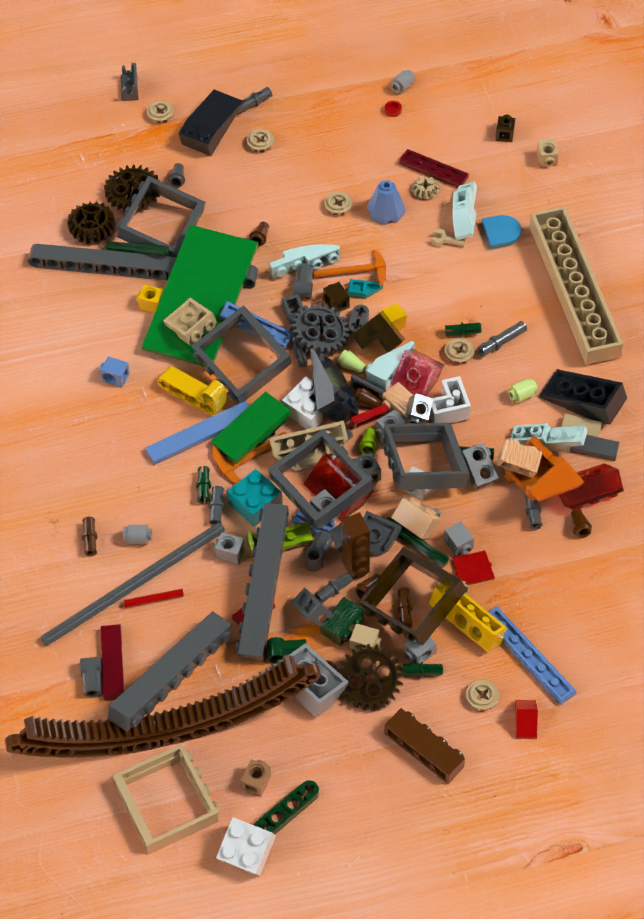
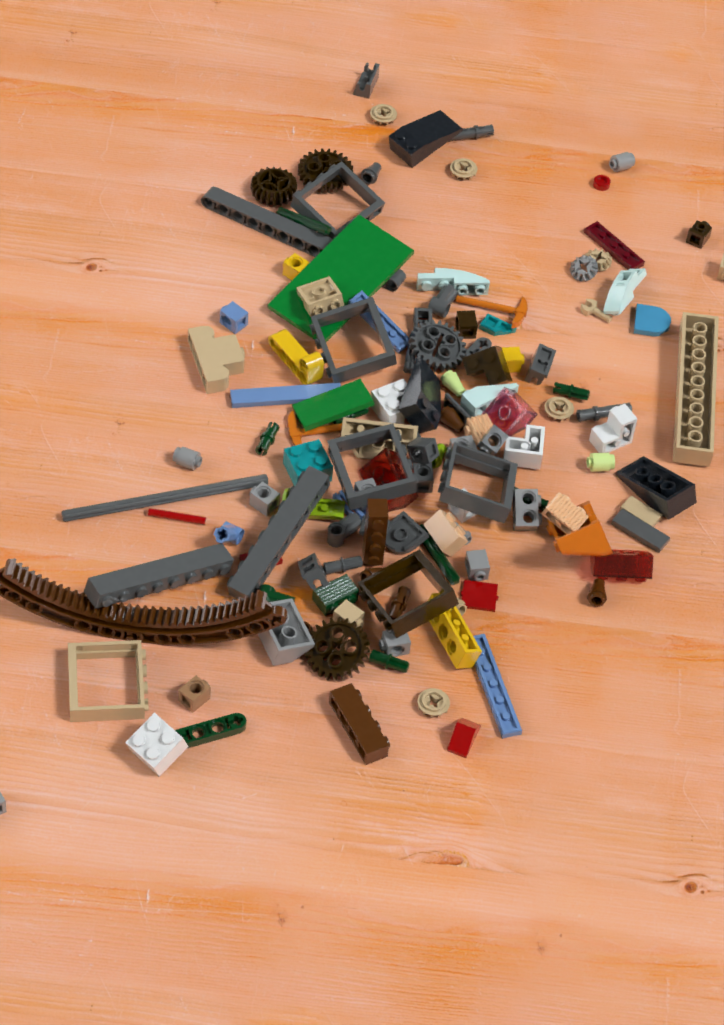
camera: 15 degrees right, 5 degrees down
dark grey piece [80,656,103,698] -> none
reddish brown pin [82,516,98,556] -> none
dark red tile [101,624,124,701] -> none
dark grey pin [209,486,224,525] -> none
reddish brown cone [249,221,269,247] -> none
tan gear [324,192,352,216] -> none
red tile [349,404,388,429] -> none
medium blue cone [367,180,405,225] -> none
light aqua slope [510,423,588,451] -> none
dark grey pin [524,494,543,530] -> none
none -> tan brick [188,326,245,394]
none -> medium blue piece [213,521,244,545]
none -> dark grey brick [407,437,439,464]
none -> dark grey hinge [524,344,556,385]
none -> light grey gear [570,254,598,281]
none -> white brick [589,404,637,453]

